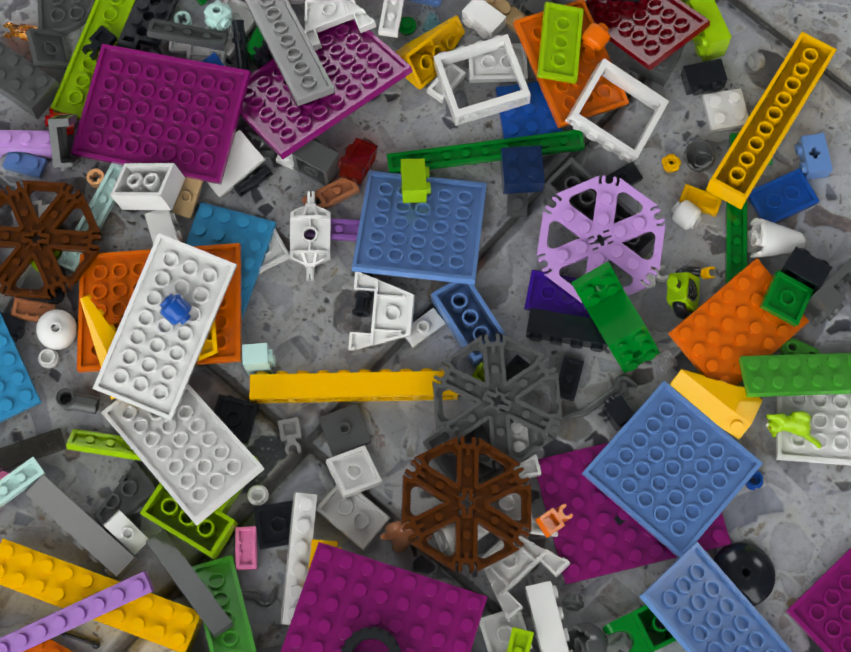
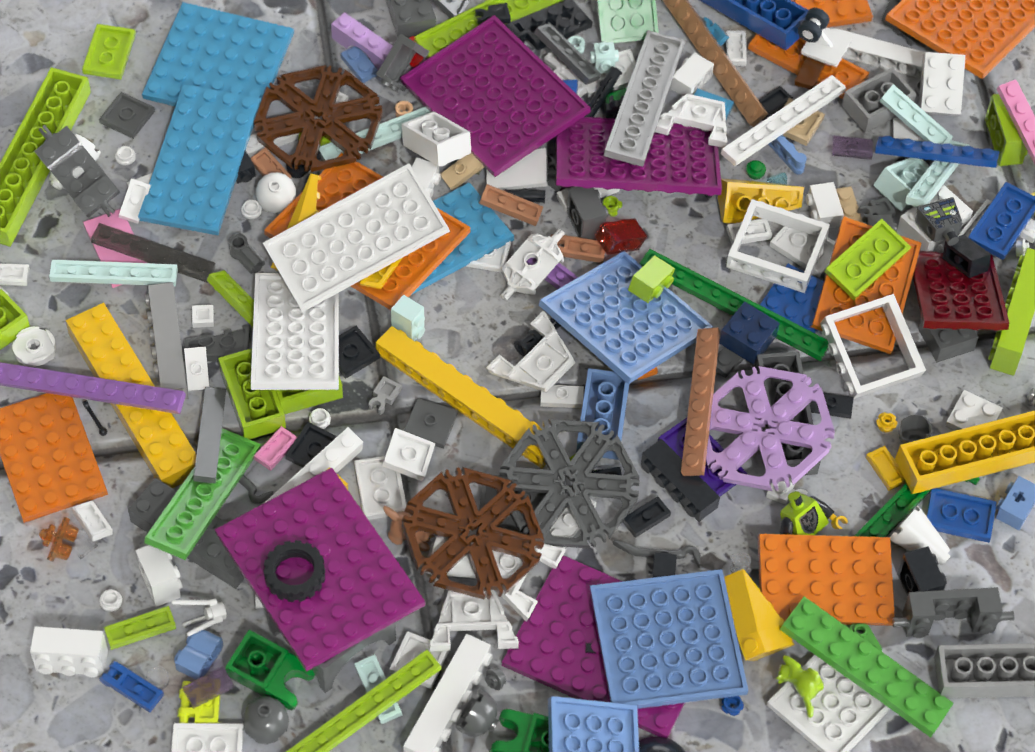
camera: 35 degrees right, 15 degrees down
blue head [159,293,192,325] -> none
orange plate [535,504,573,538] -> none
green bracket [571,261,660,374] -> none
orange head [581,22,610,53] -> none
white head [671,200,702,230] -> none
black brick [681,59,727,96] -> none
green plate [760,270,814,327] -> none
none -> white plate [192,305,214,328]
none -> nougat plate [479,184,543,226]
none -> lime plate [602,196,623,217]
none -> nougat plate [681,328,720,476]

